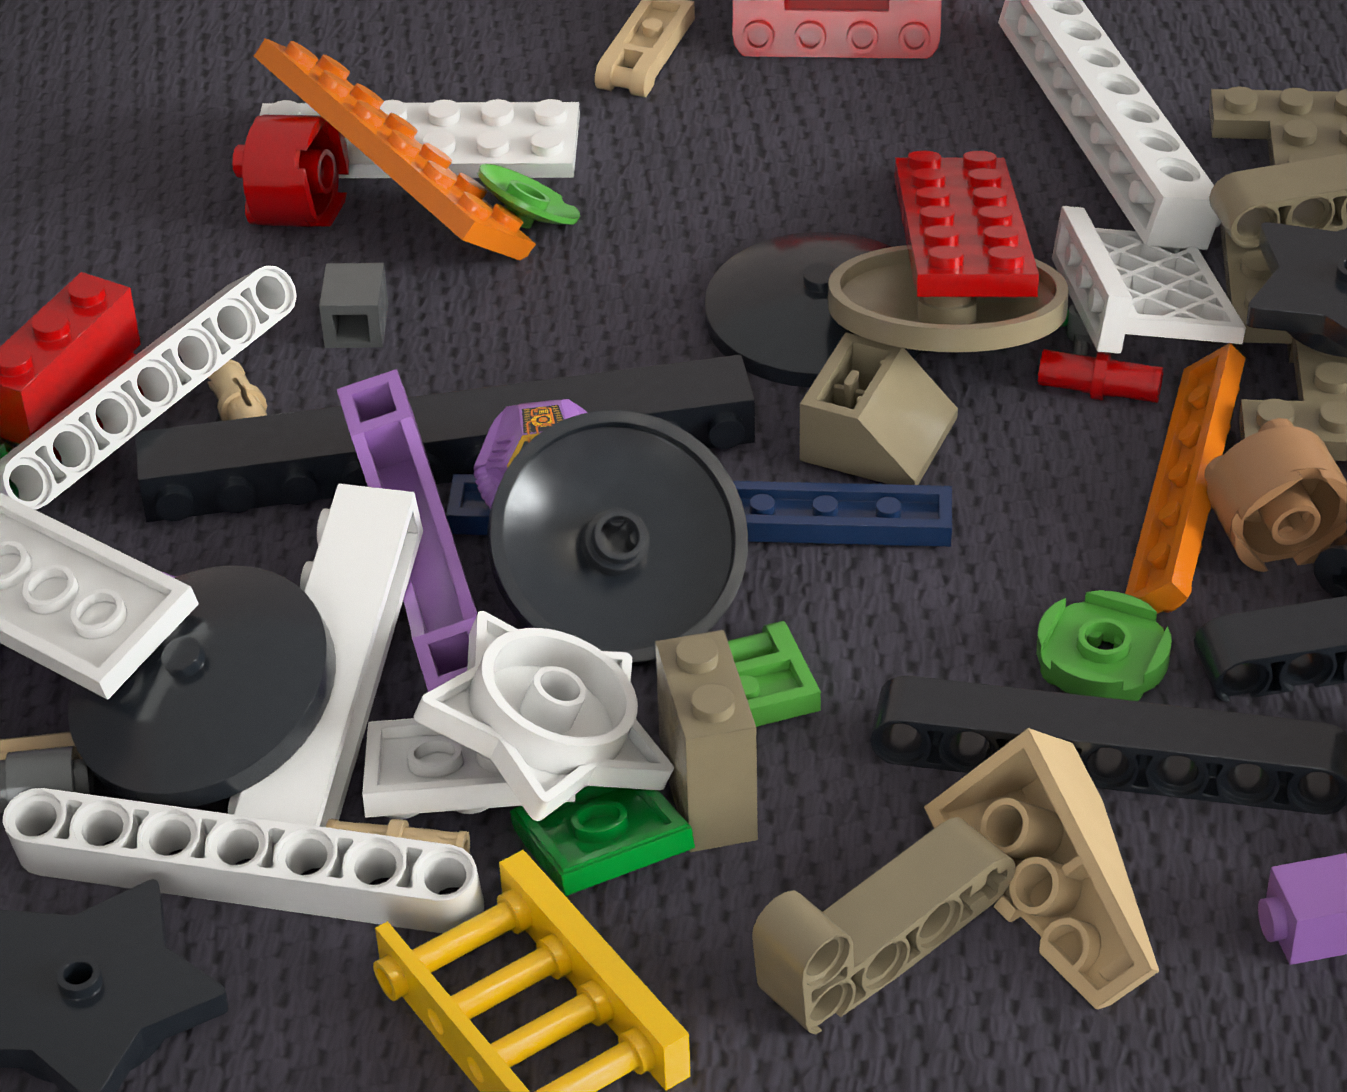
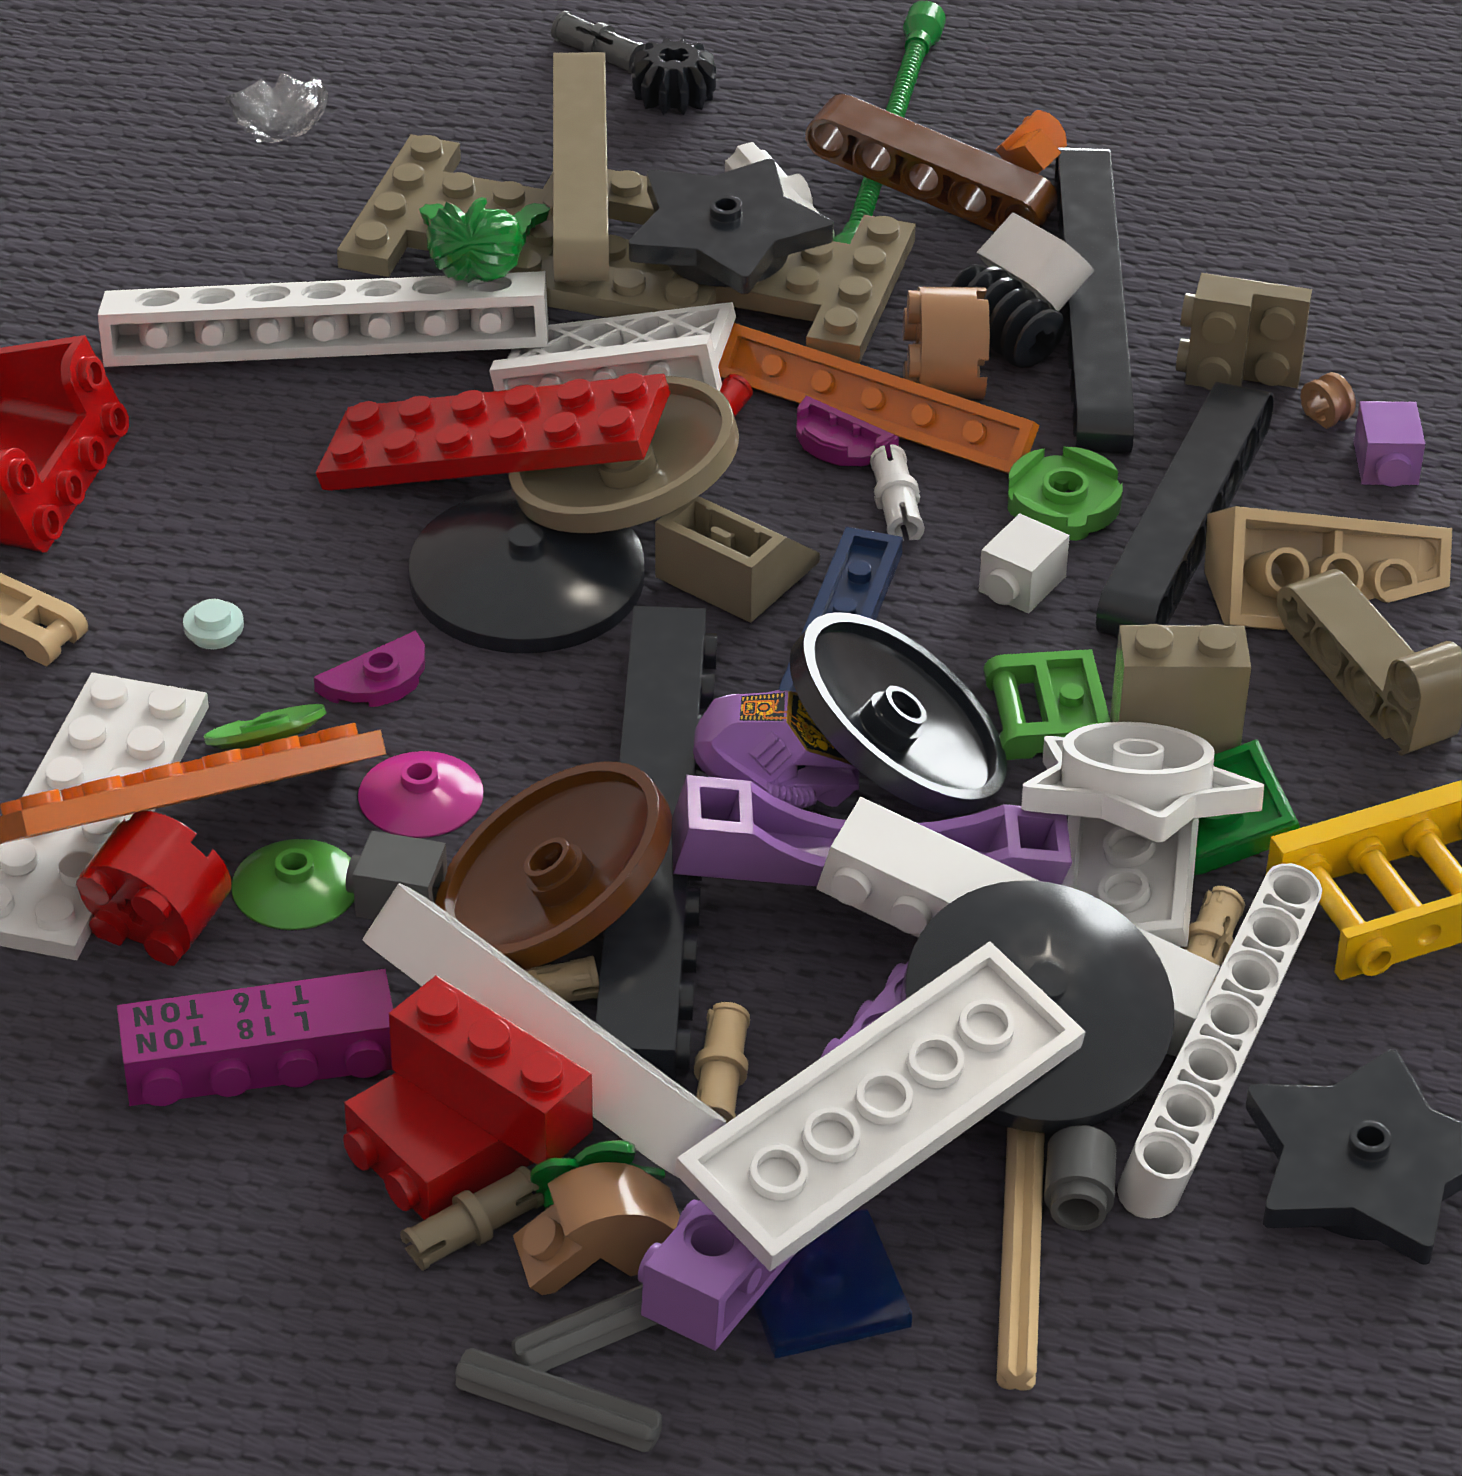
camera: 80 degrees left, 0 degrees up
none -> magenta brick [117,969,393,1106]
none -> light aqua plate [183,599,244,649]
none -> bright green dish [232,839,355,930]
none -> magenta plate [314,630,425,707]
none -> dark pink dish [358,751,483,838]
none -> green hair [419,197,550,283]
none -> reddish brown dish [435,761,672,970]
none -> tan pin [694,1002,750,1123]
none -> magenta plate [796,396,899,466]
none -> white pin [870,445,925,541]
none -> white brick [979,513,1070,614]

